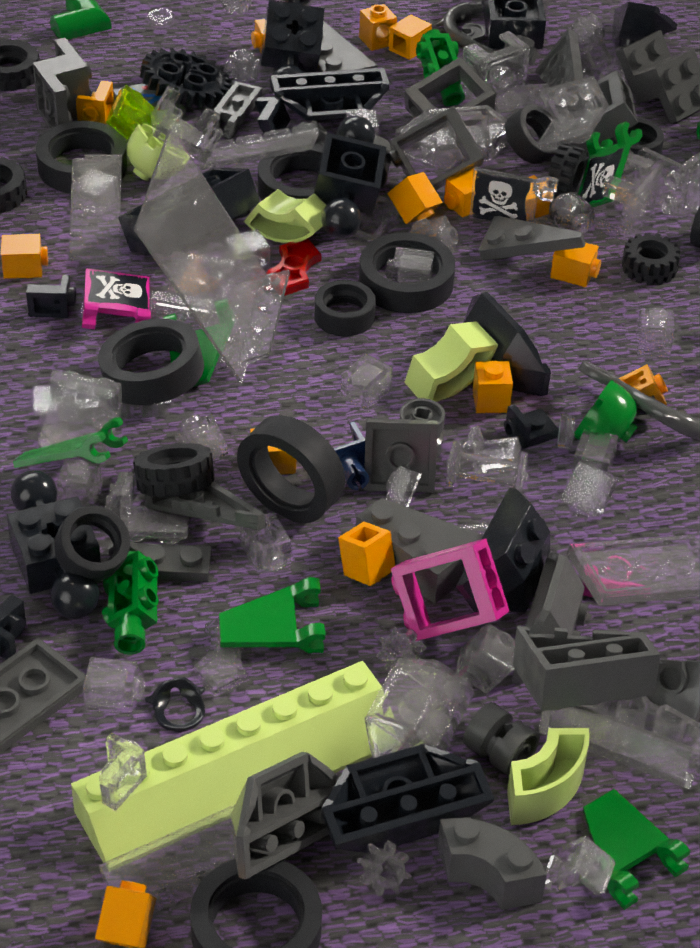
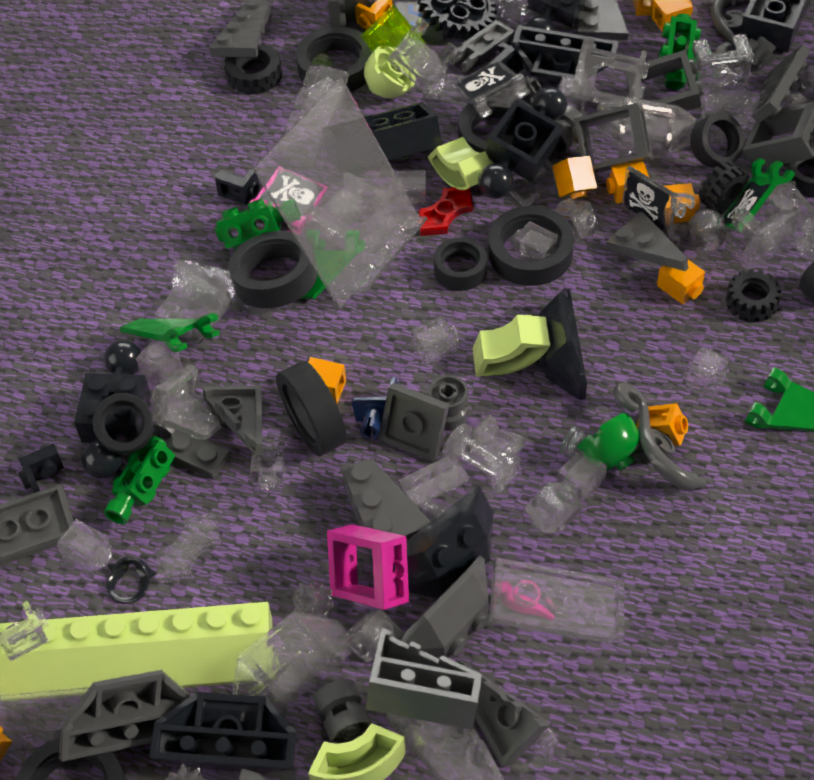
camera: 30 degrees right, 10 degrees up
light orange brick [1,234,48,279] -> none
black tyre [133,443,215,497] -> none
clear bracket [175,414,230,460] -> none
green flag [219,577,326,653] -> none
light orange brick [338,521,395,586] -> none
clear bracket [385,466,422,509] -> none
light orange brick [472,361,513,413] -> none
black bracket [504,404,559,450] -> none
clear bracket [537,76,609,150] -> none
none -> green brick [215,198,300,250]
none -> clear bracket [398,453,469,507]
none -> flag [453,60,530,118]
none -> clear window [570,37,649,107]

